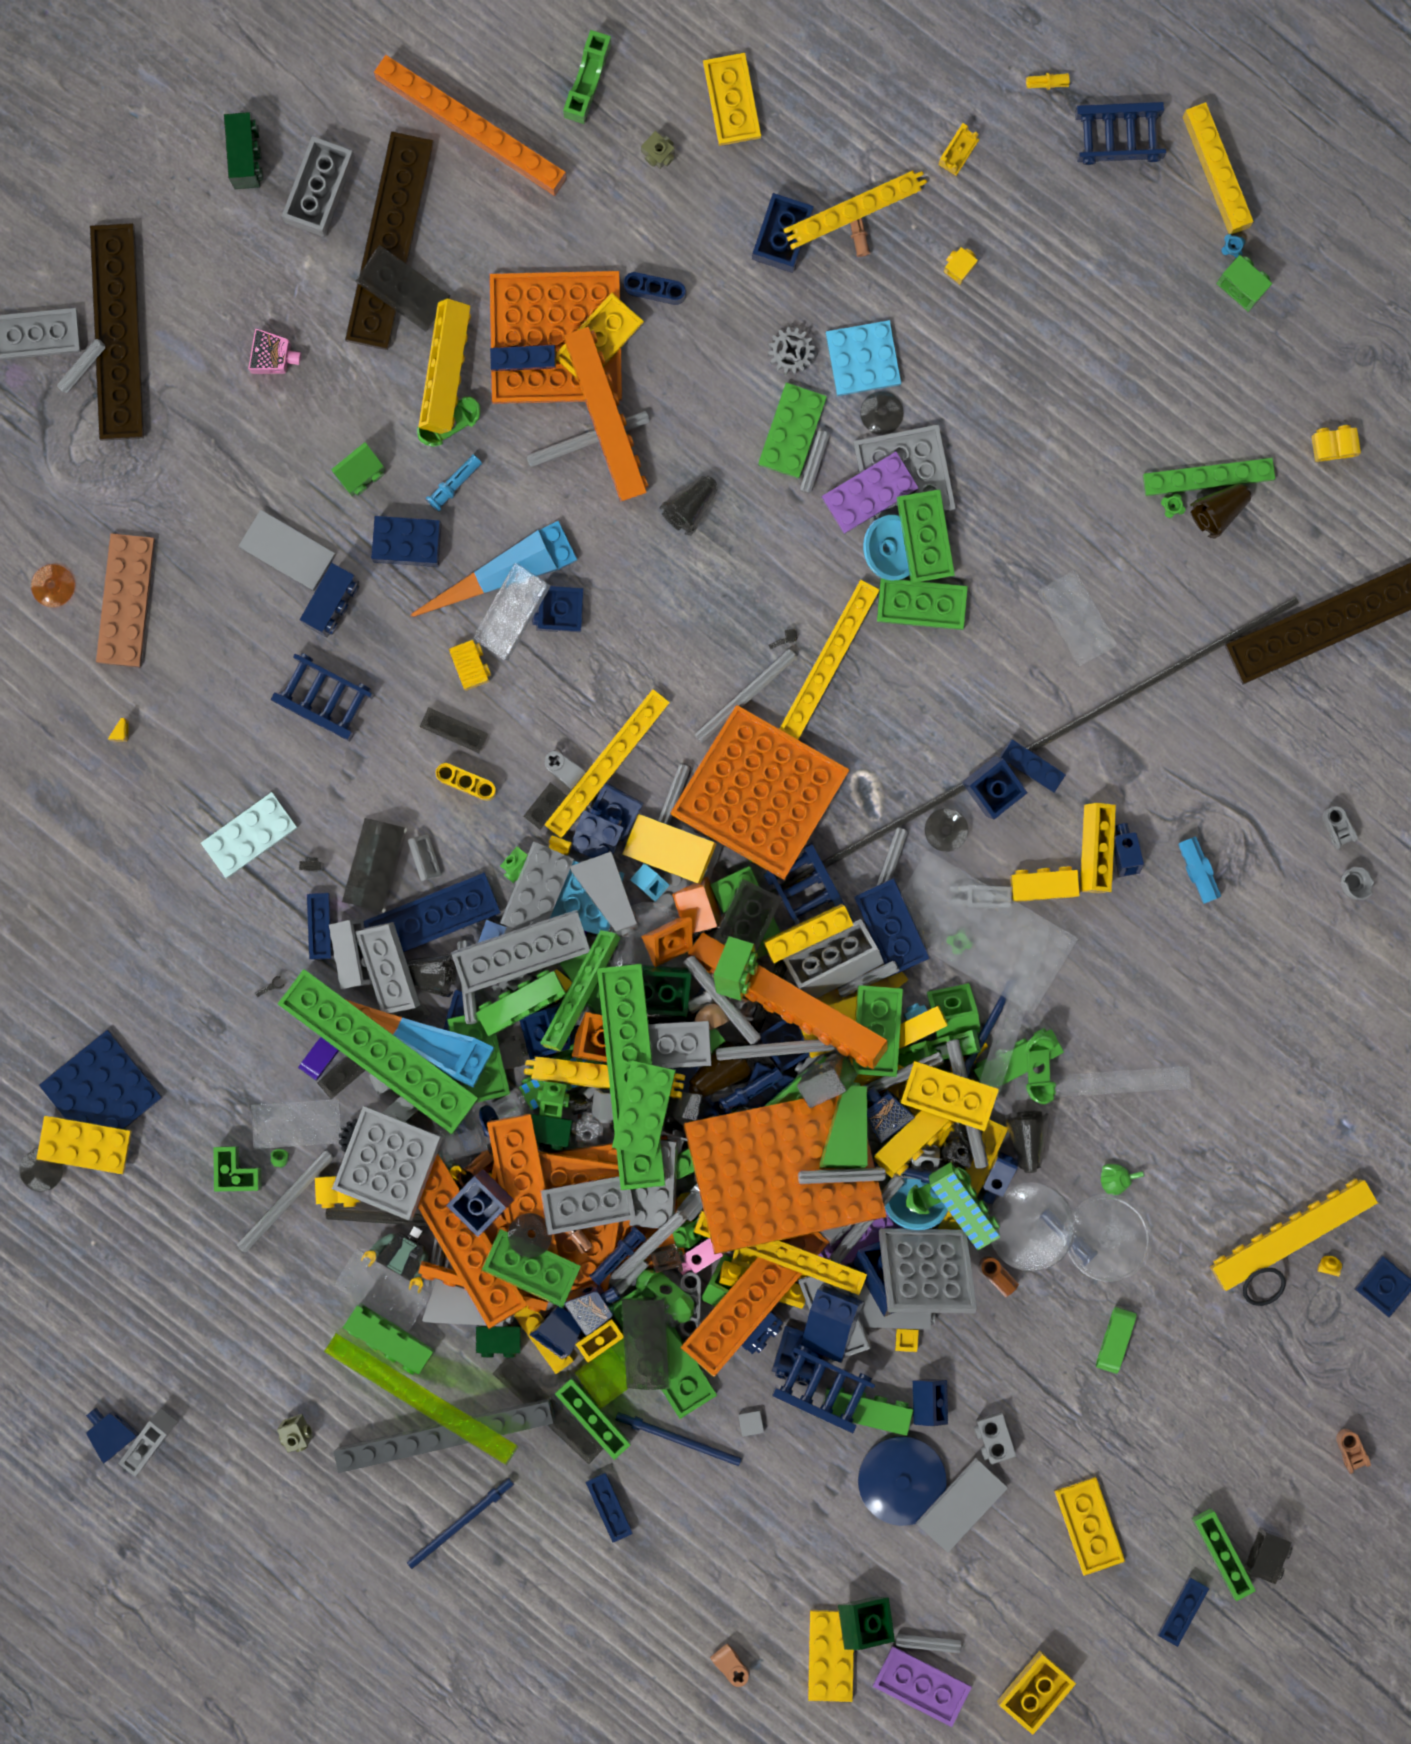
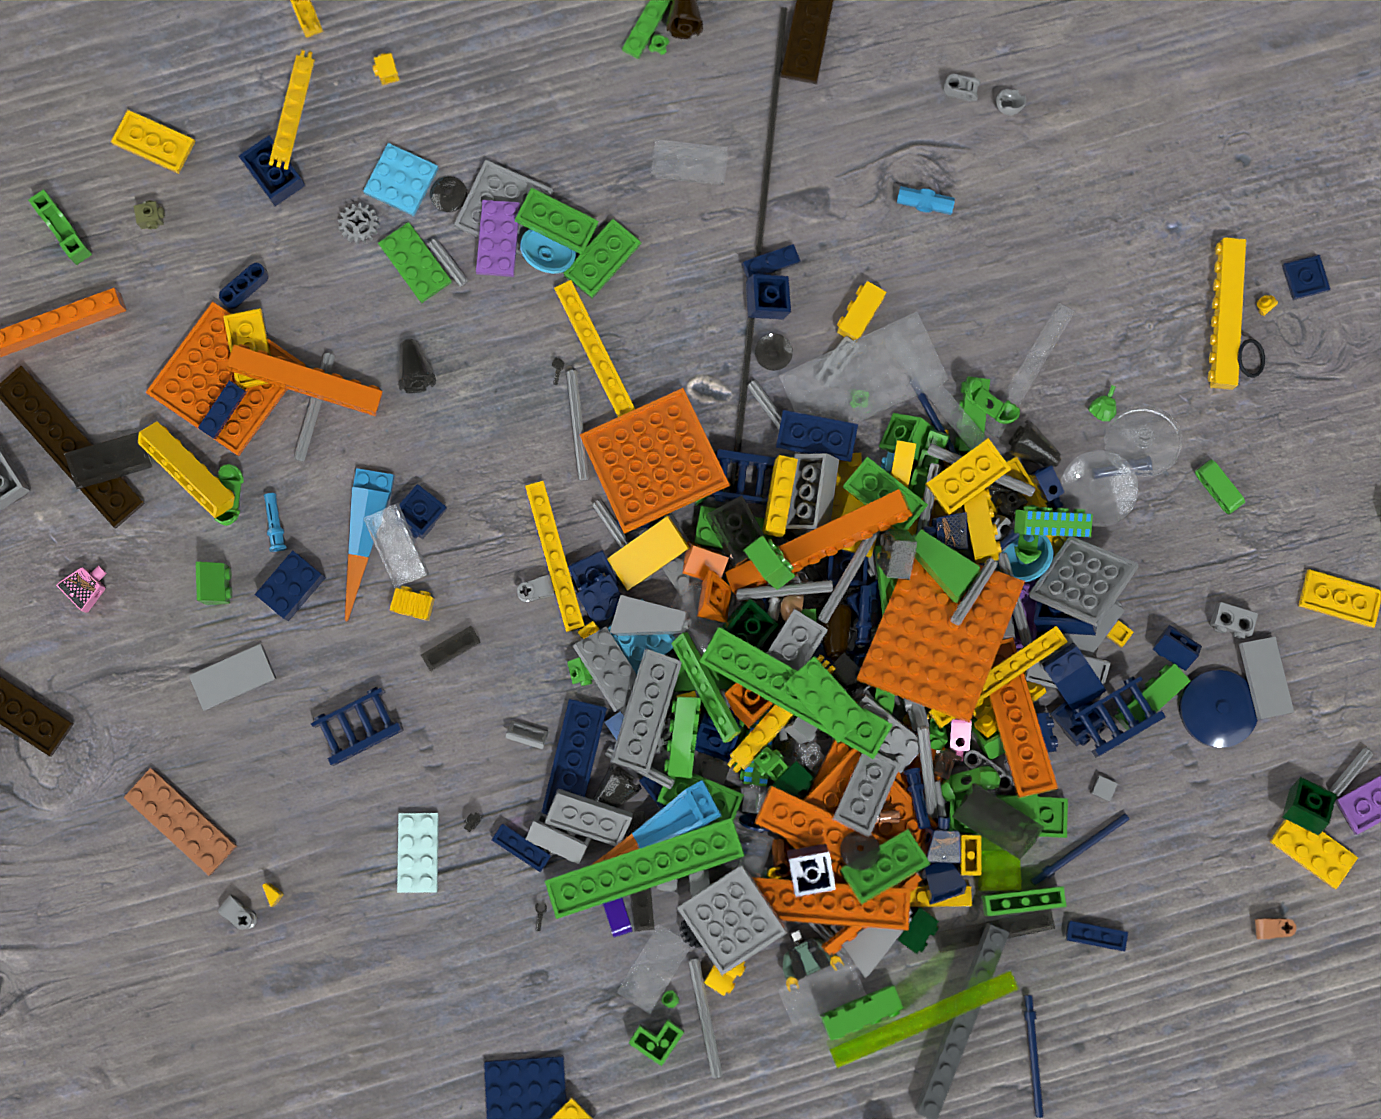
camera: 55 degrees left, 5 degrees down
clear orange dish [31,564,75,608] -> none
dark blue brick [299,563,360,638] -> none
clear smoke axle [325,1208,428,1226] -> none
clear smoke slope [342,818,407,913] -> none
yellow beam [436,763,497,801] -> none
clear smoke plate [523,782,567,830] -> none
medium azure brick [630,863,670,902] -> none
light grey axle [838,961,899,997] -> none
nougat axle [850,218,870,257] -> none
dark orange piece [978,1256,1019,1298] -> none
yellow brick [1080,803,1116,893] -> none
dark blue torso [1114,823,1144,877] -> none
none -> light grey piece [218,894,257,930]

